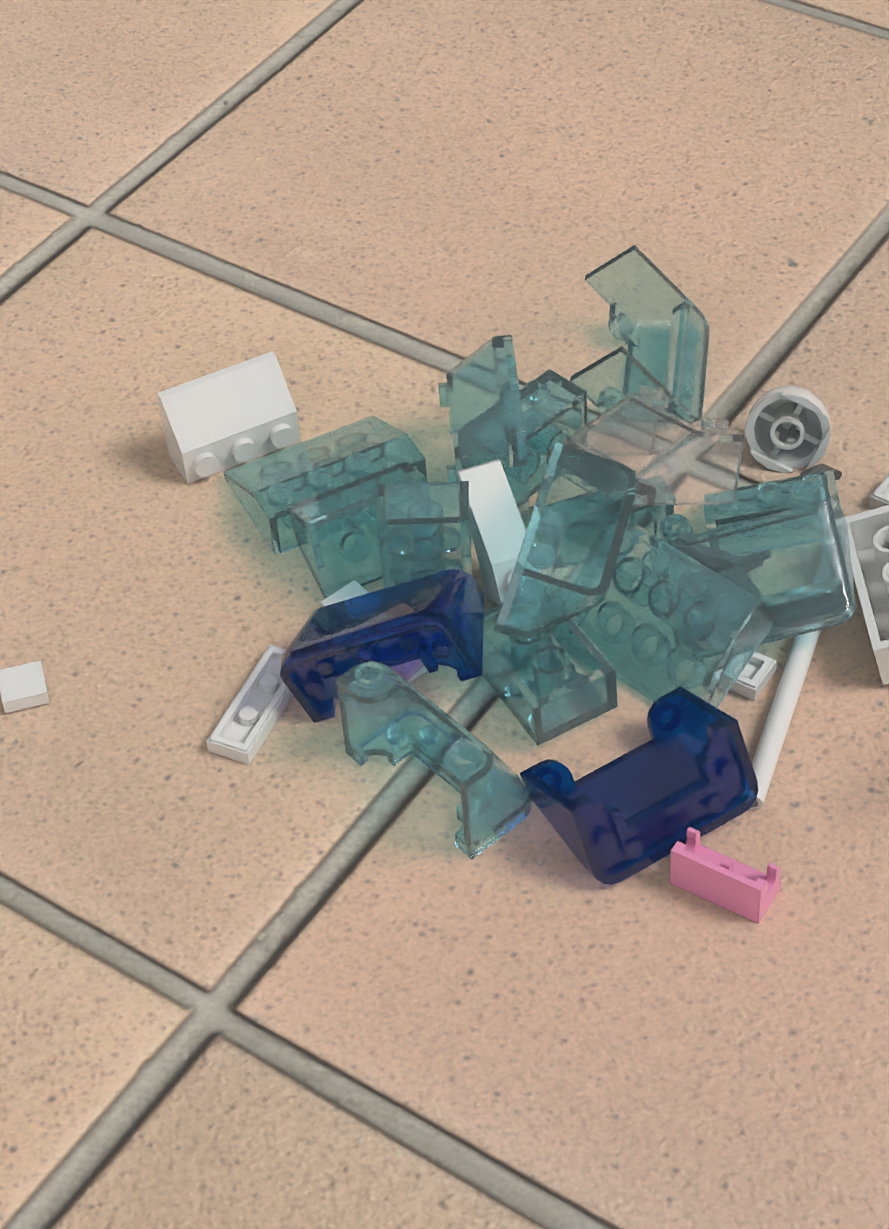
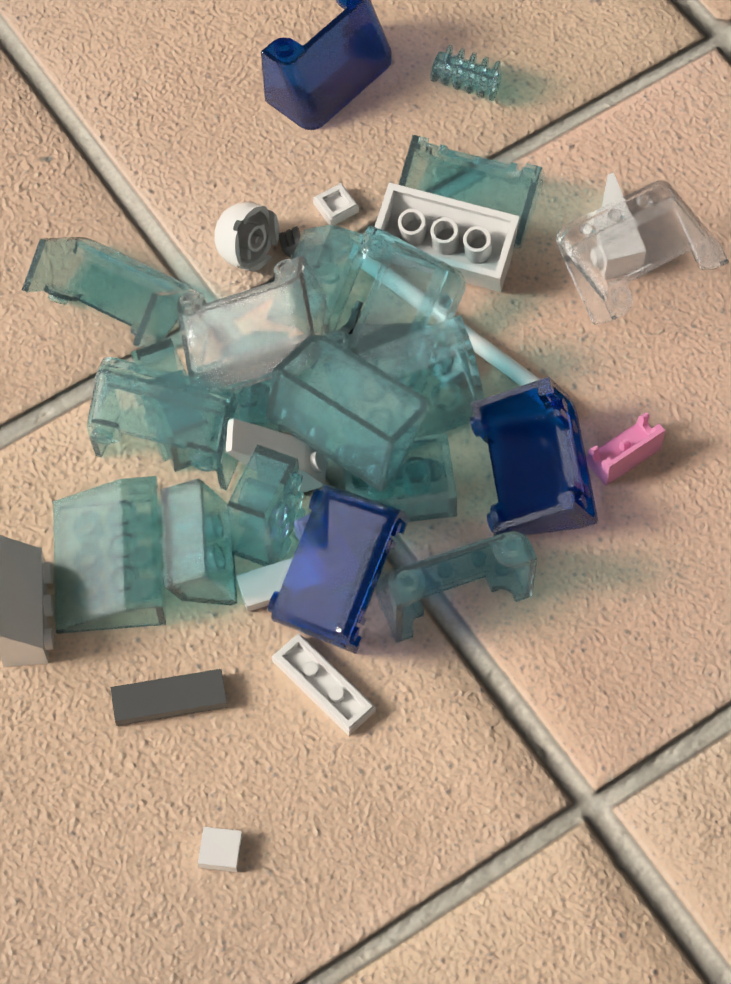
camera: 70 degrees left, 15 degrees up
none -> dark grey tile [111,669,228,726]

